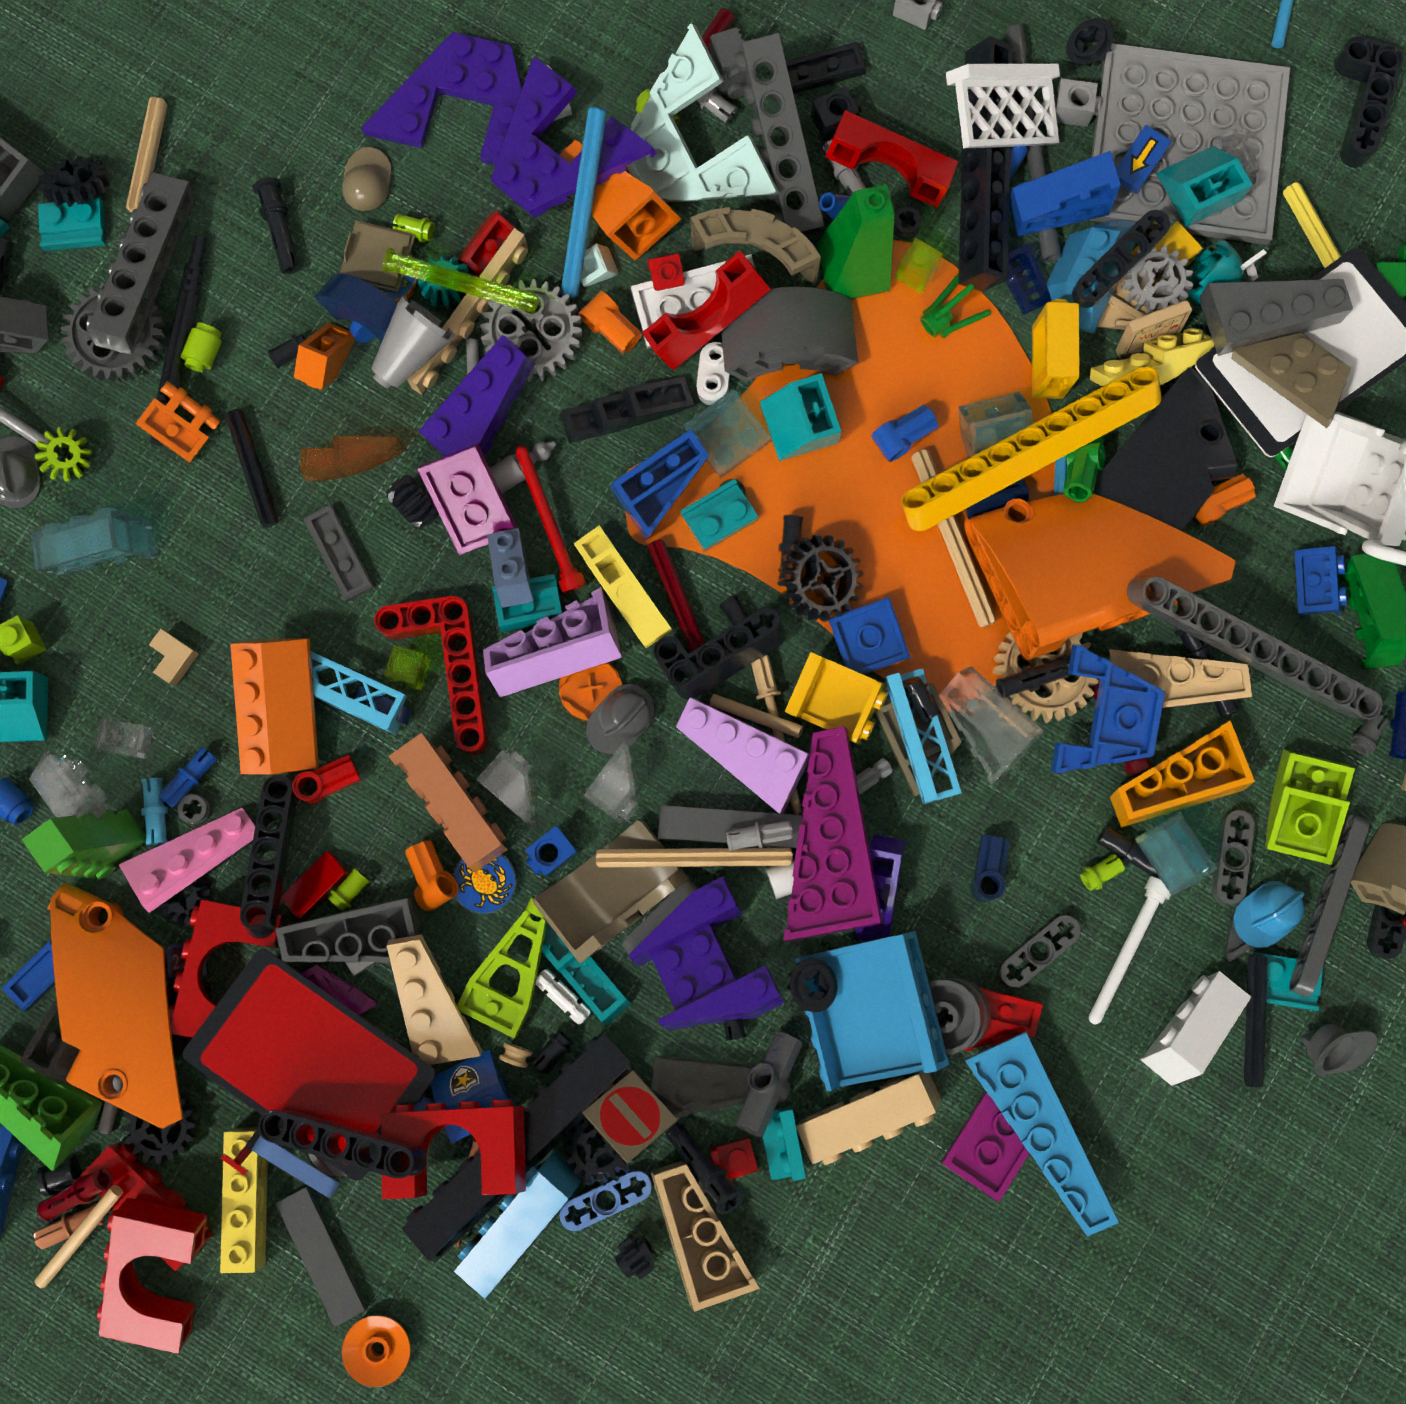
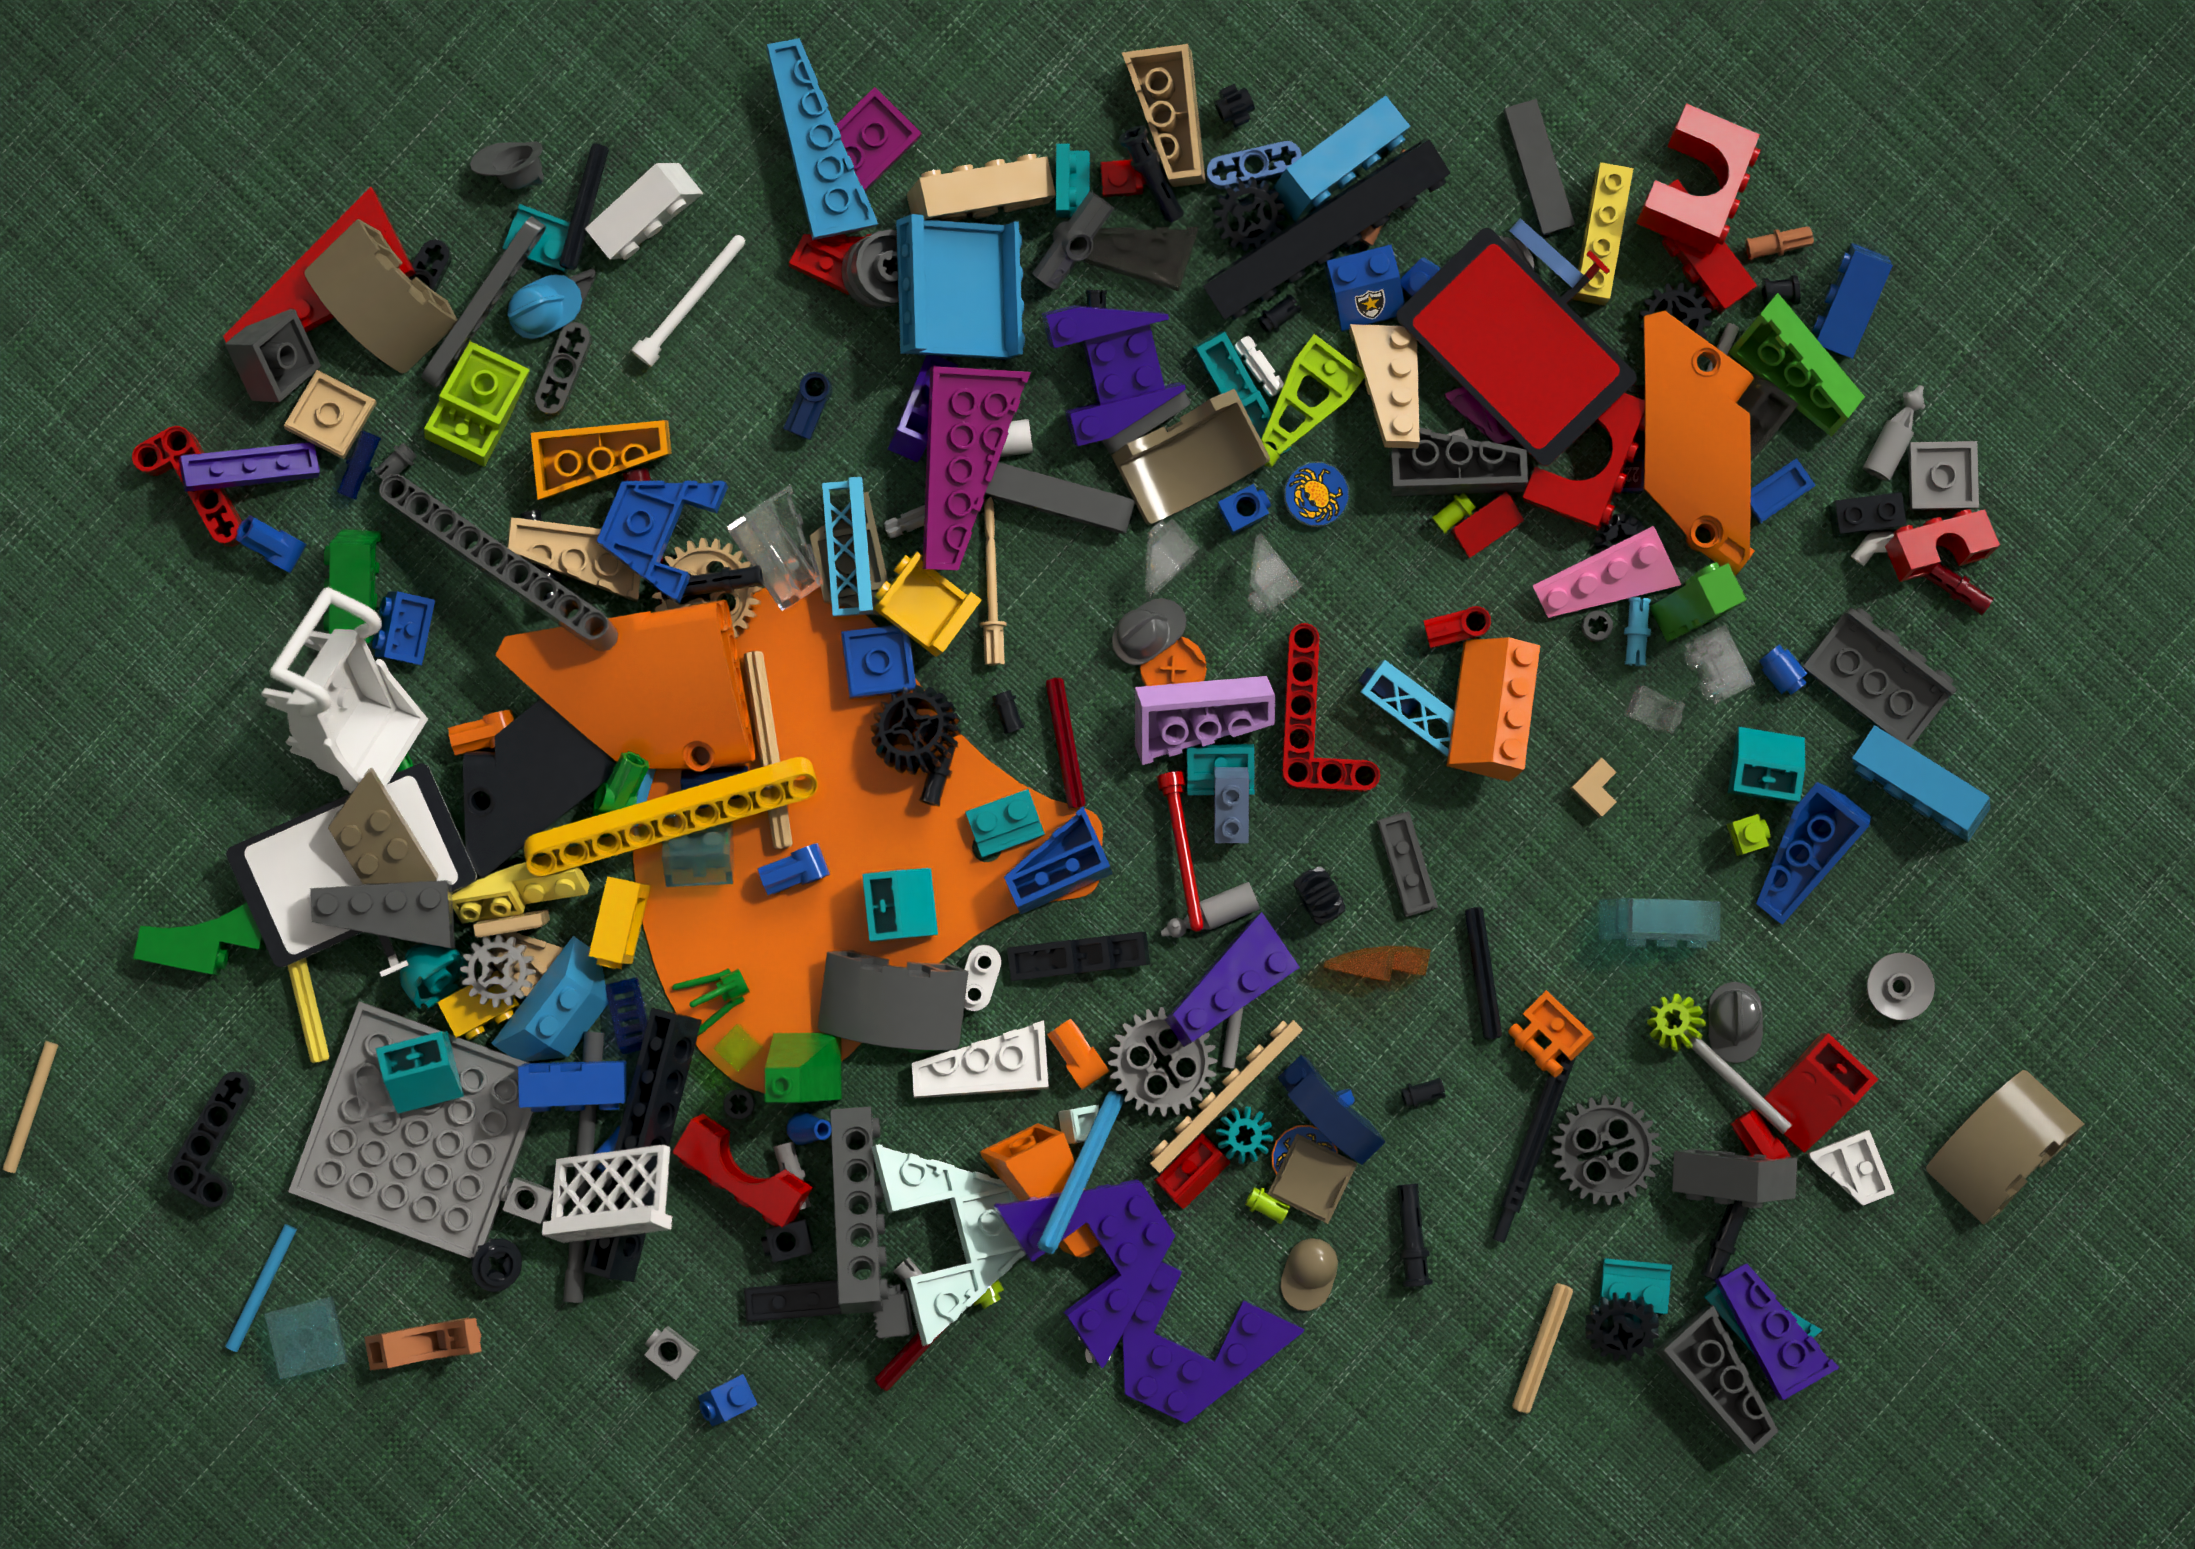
camera: 170 degrees left, 5 degrees up
tan bar [35,1185,123,1288] -> none
dark red pin [37,1168,113,1221] -> none
dark grey brick [87,172,195,355] -> none
blue axle [159,747,218,807] -> none
lime brick [181,323,222,373] -> none
black beam [240,774,297,939] -> none
black beam [258,1109,427,1179] -> none
orange slope [294,322,355,390] -> none
orange dish [342,1315,411,1387] -> none
light grey cone [371,296,455,389] -> none
red arch [381,1099,526,1199] -> none
clear neon green axle [383,247,539,313] -> none
clear neon green brick [383,644,431,690] -> none
nougat wedge [389,733,508,873] -> none
orange piece [405,840,458,912] -> none
plate [417,443,518,555] -> none
tan bush [499,1042,533,1068] -> none
light yellow slope [573,525,672,648] -> none
piece [582,1070,677,1164] -> none
tan axle [596,847,793,867] -> none
red arch [642,251,771,370] -> none
red bracket [646,253,685,291] -> none
black beam [653,608,786,700] -> none
lavender wedge [676,697,810,814] -> none
clear light blue plate [683,389,771,478] -> none
dark tan panel [691,207,821,287] -> none
tan bar [710,694,803,738] -> none
light grey axle [726,820,793,851] -> none
black gear [787,958,838,1013] -> none
black pin [904,679,942,723] -> none
dark grey beam [998,915,1081,987] -> none
black beam [1072,209,1170,308] -> none
lime pin [1080,853,1125,891] -> none
black pin [1096,825,1164,877] -> none
blue tile [1116,125,1172,194] -> none
clear light blue slope [1135,812,1217,896] -> none

